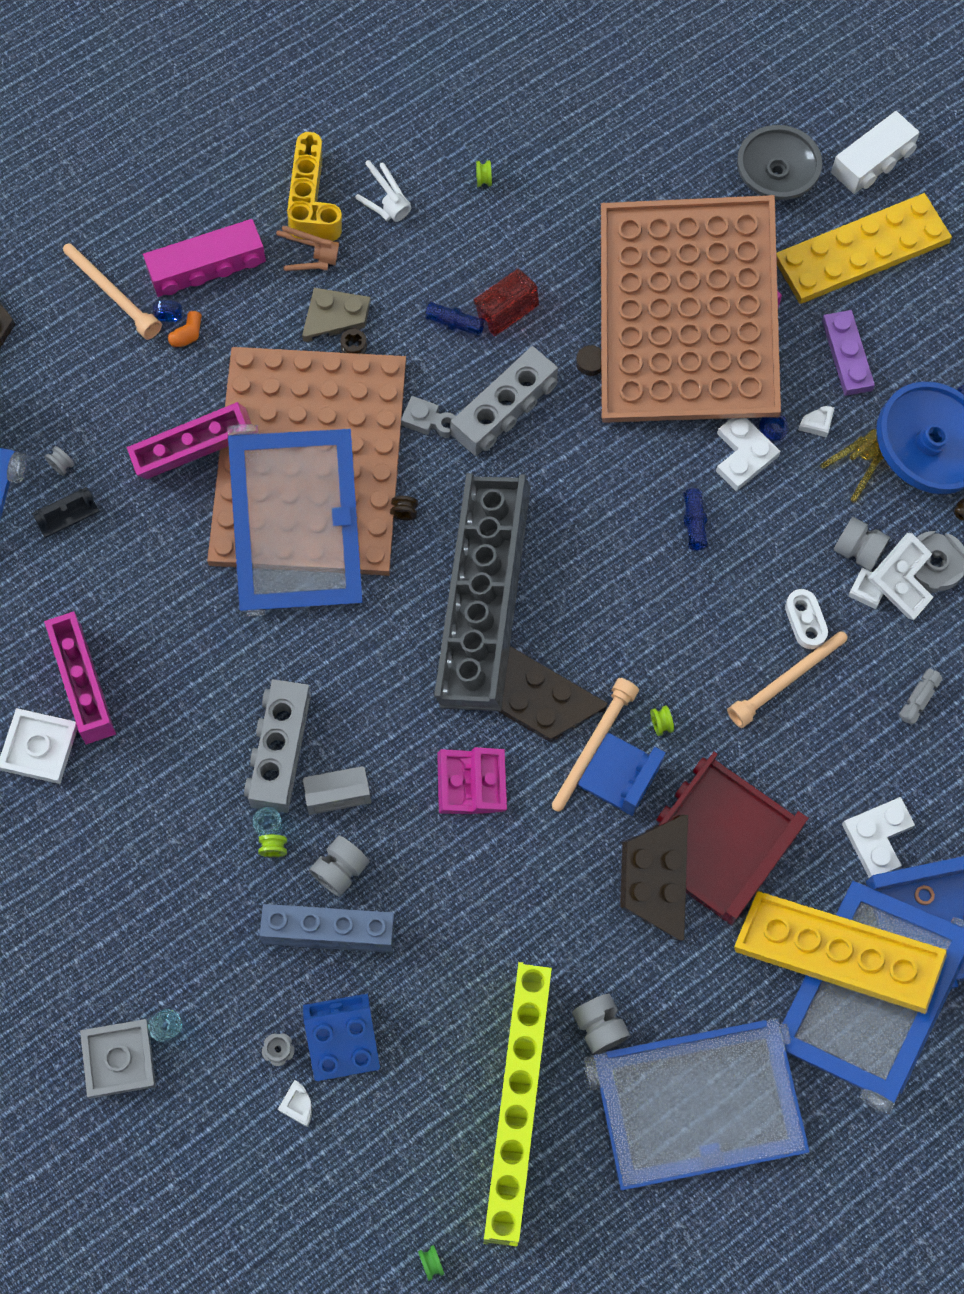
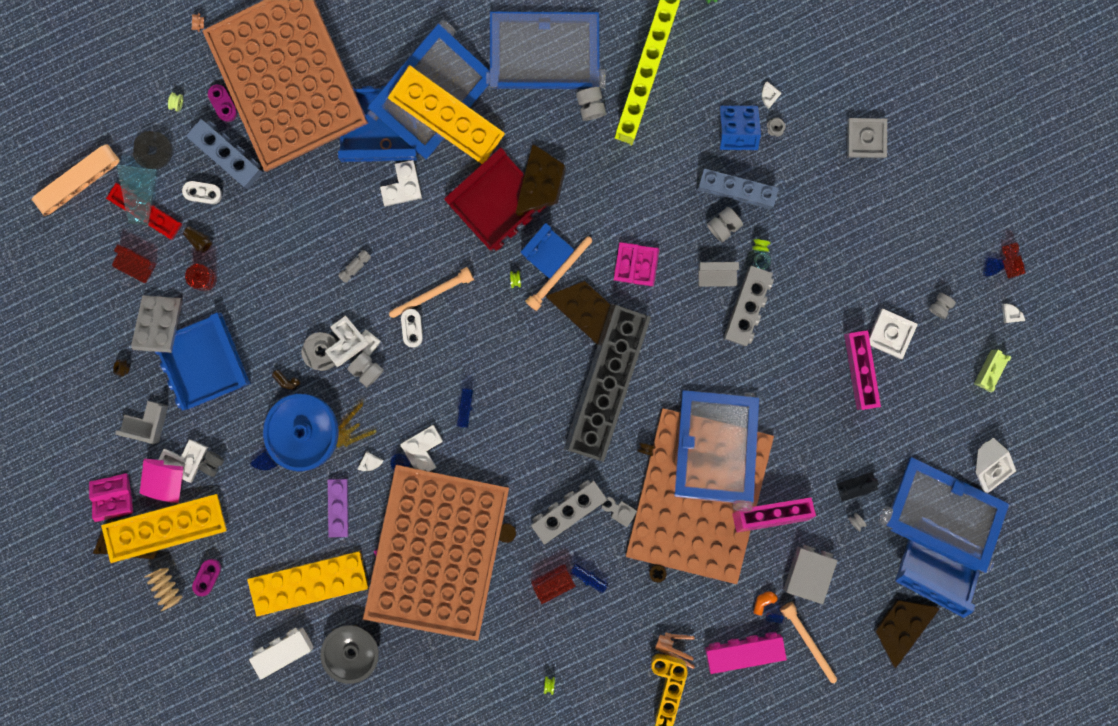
camera: 170 degrees left, 20 degrees up
clear light blue bush [148,1009,182,1042] -> none
dark tan wing [302,288,371,342] -> none
white plant [355,160,411,222] -> none
none -> light grey brick [783,545,838,604]

